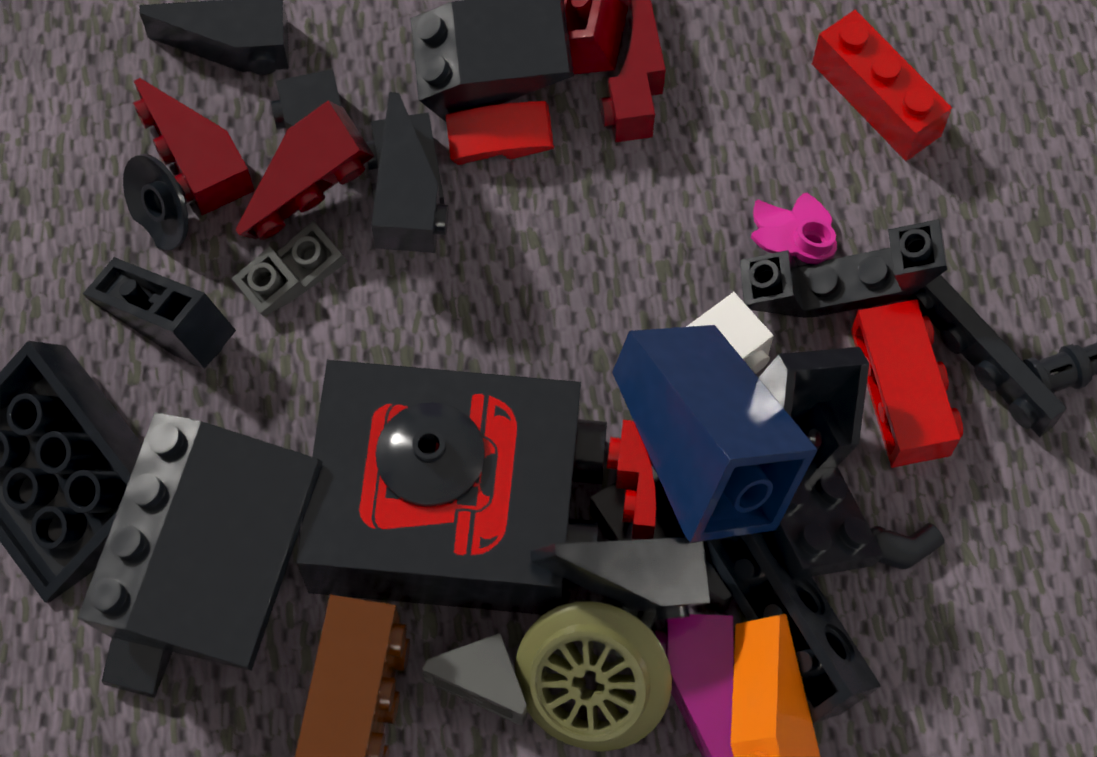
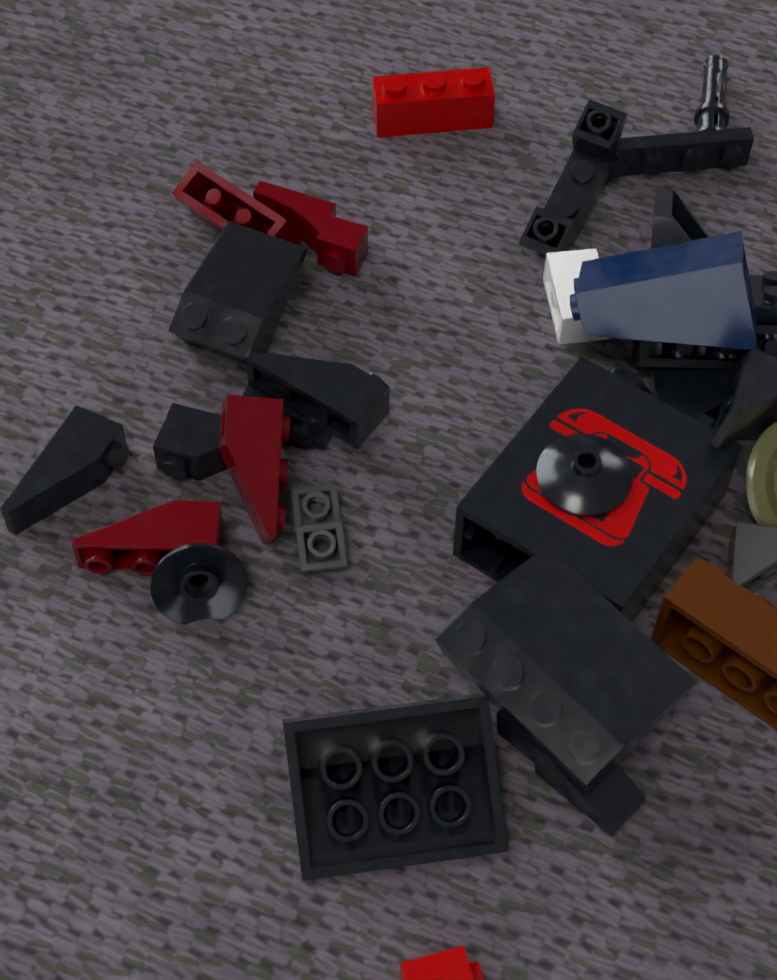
camera: 60 degrees left, 10 degrees down
black slope [83,257,236,369] -> none
red slope [446,101,554,165] -> none
red slope [607,420,656,540] -> none
dark pink plate [751,192,837,264] -> none
red brick [851,299,963,468] -> none

